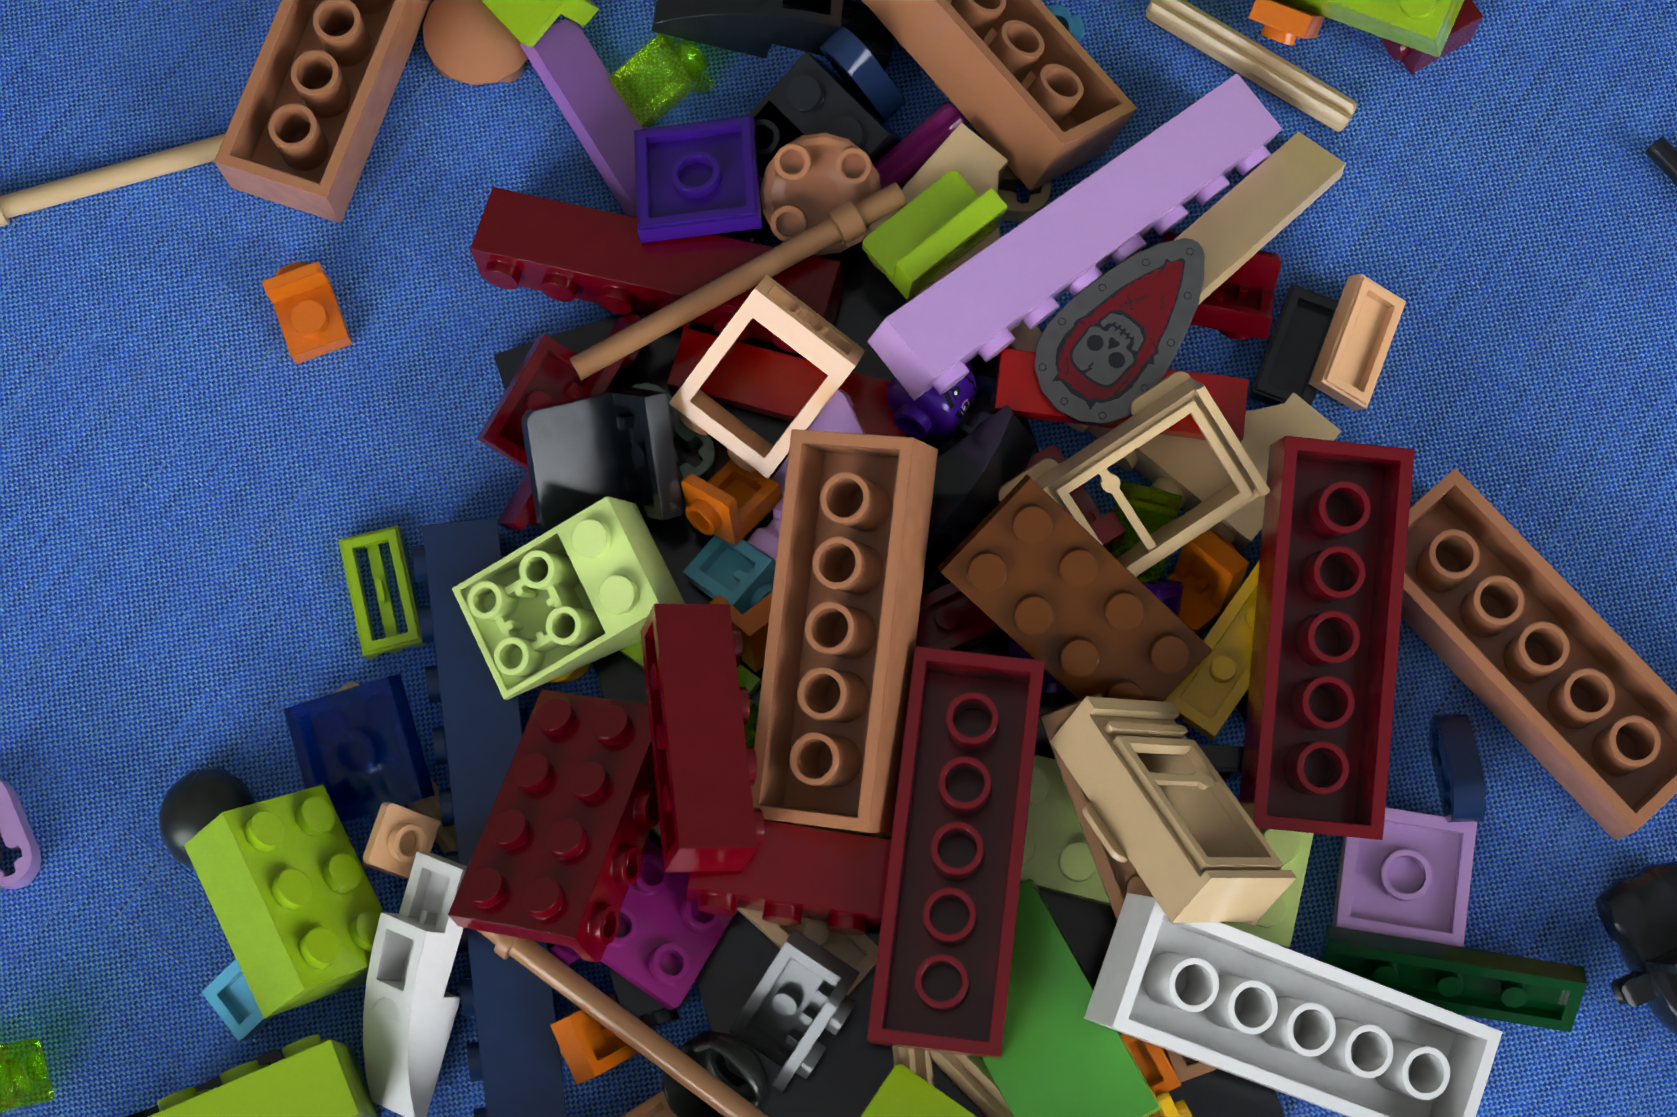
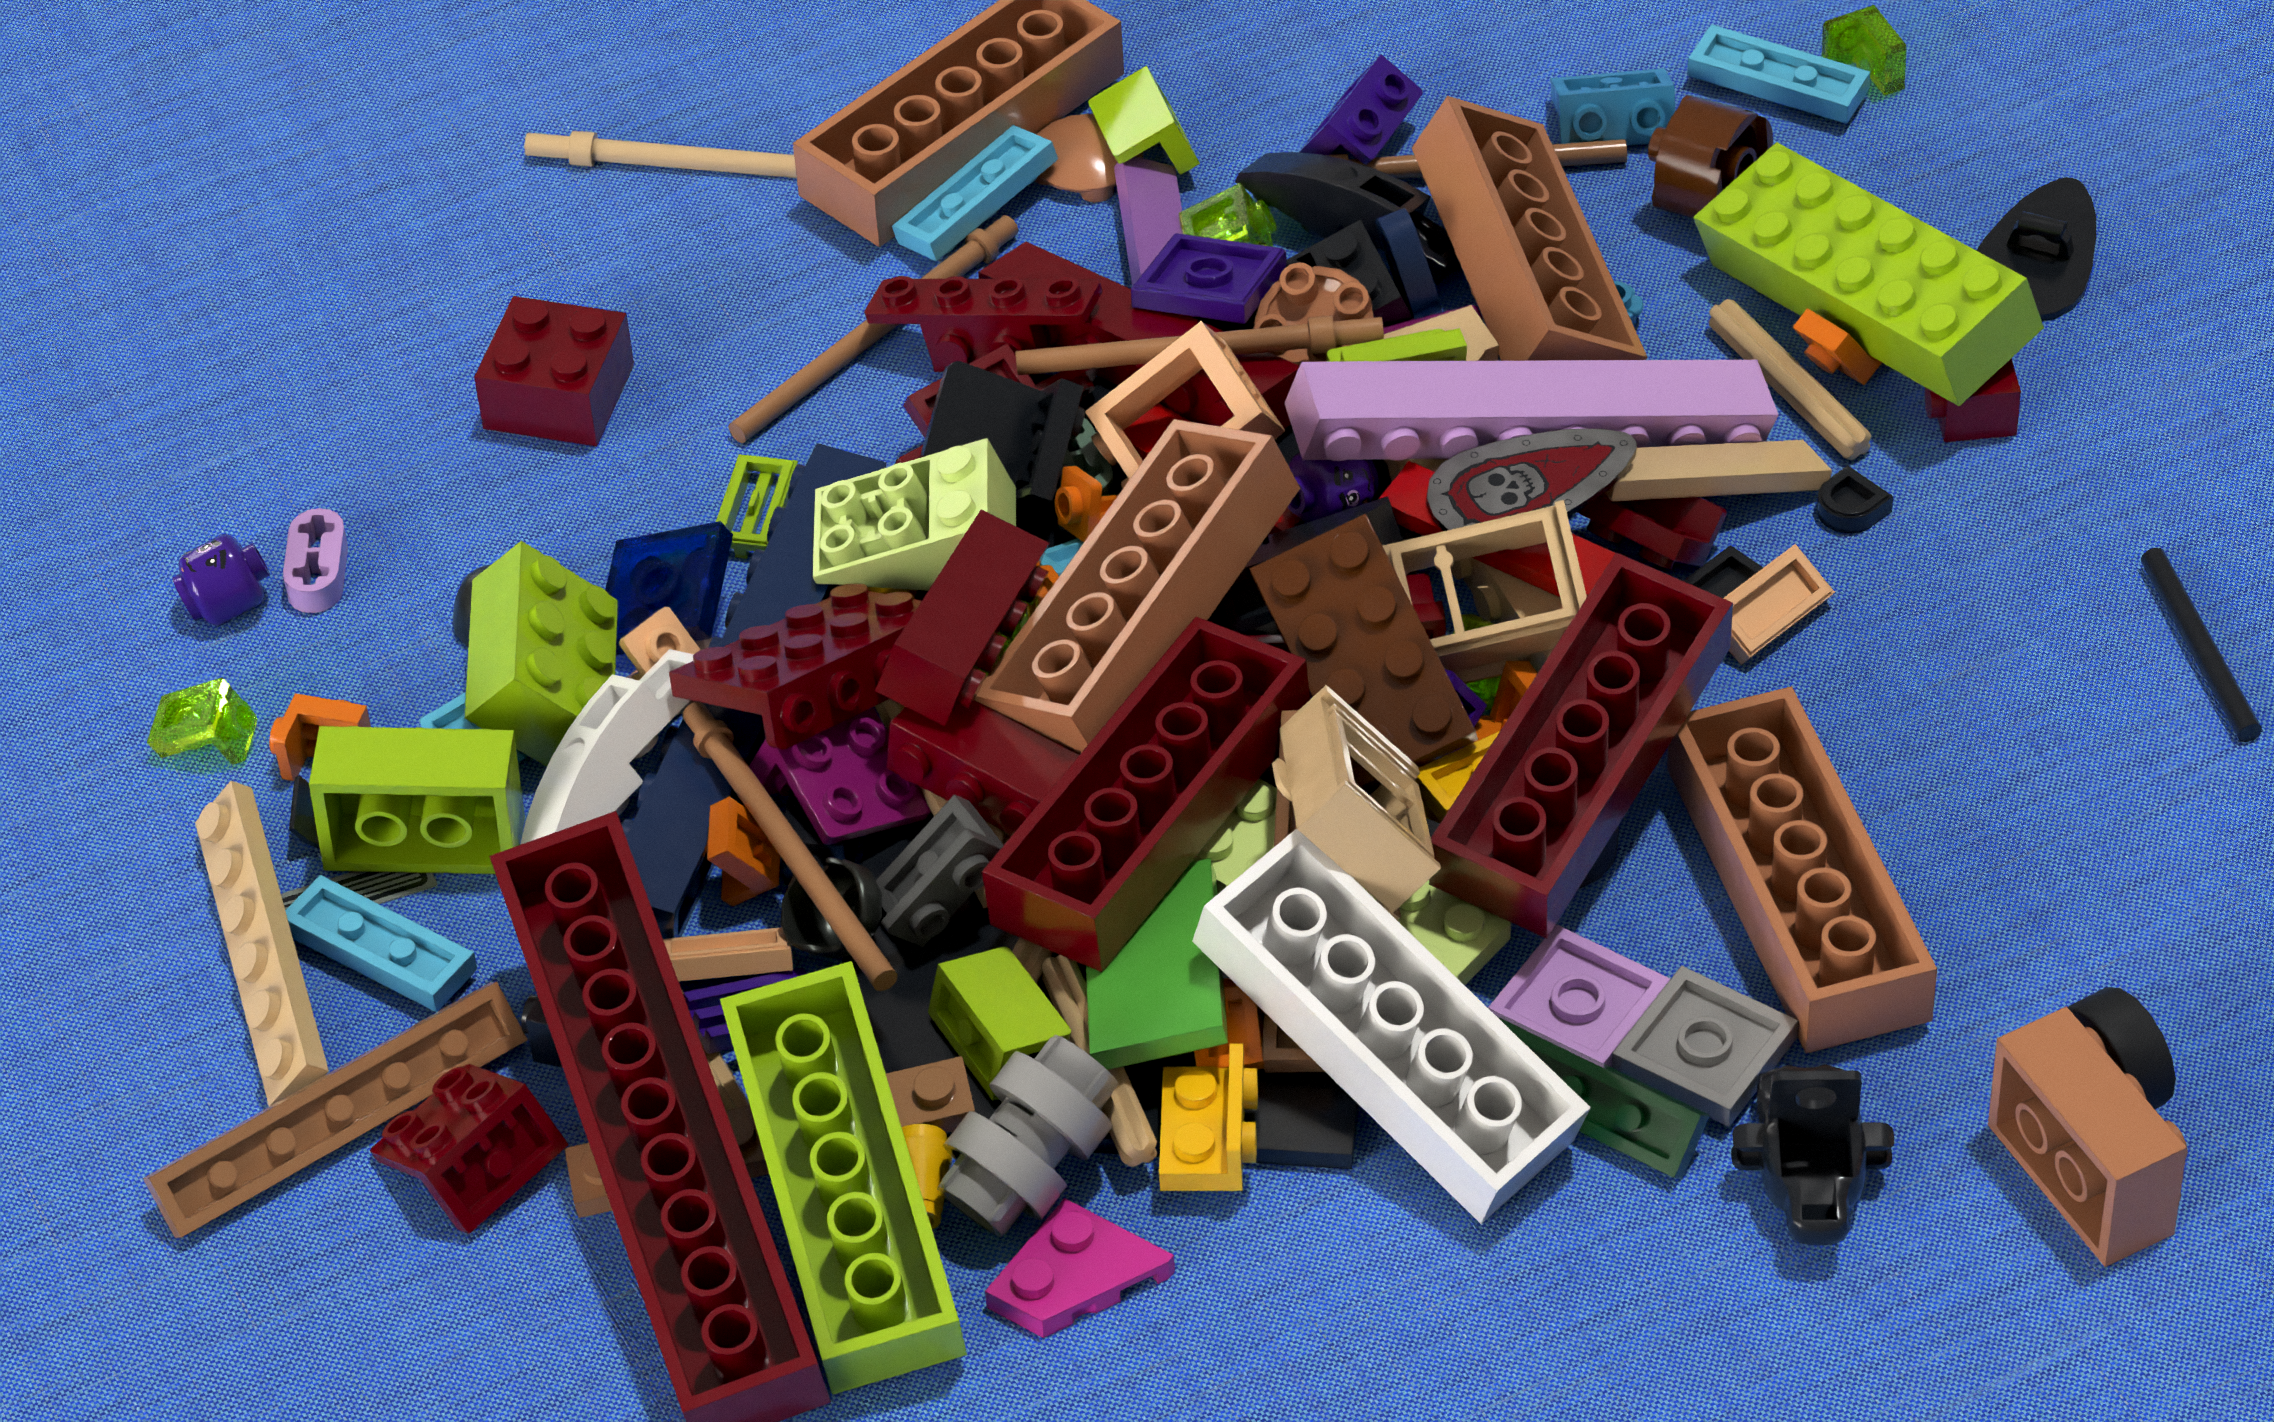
camera: 25 degrees right, 30 degrees down
orange bracket [262,262,353,364] -> none
dark blue beam [1429,714,1486,822] -> none
none -> orange bracket [269,693,371,781]
none -> dark red brick [474,296,634,447]
none -> medium nougat bar [728,215,1018,443]
none -> dark red bracket [864,276,1103,372]
none -> medium azure plate [891,125,1058,261]
none -> light grey plate [1612,965,1798,1127]
none -> black tile [1817,465,1893,533]

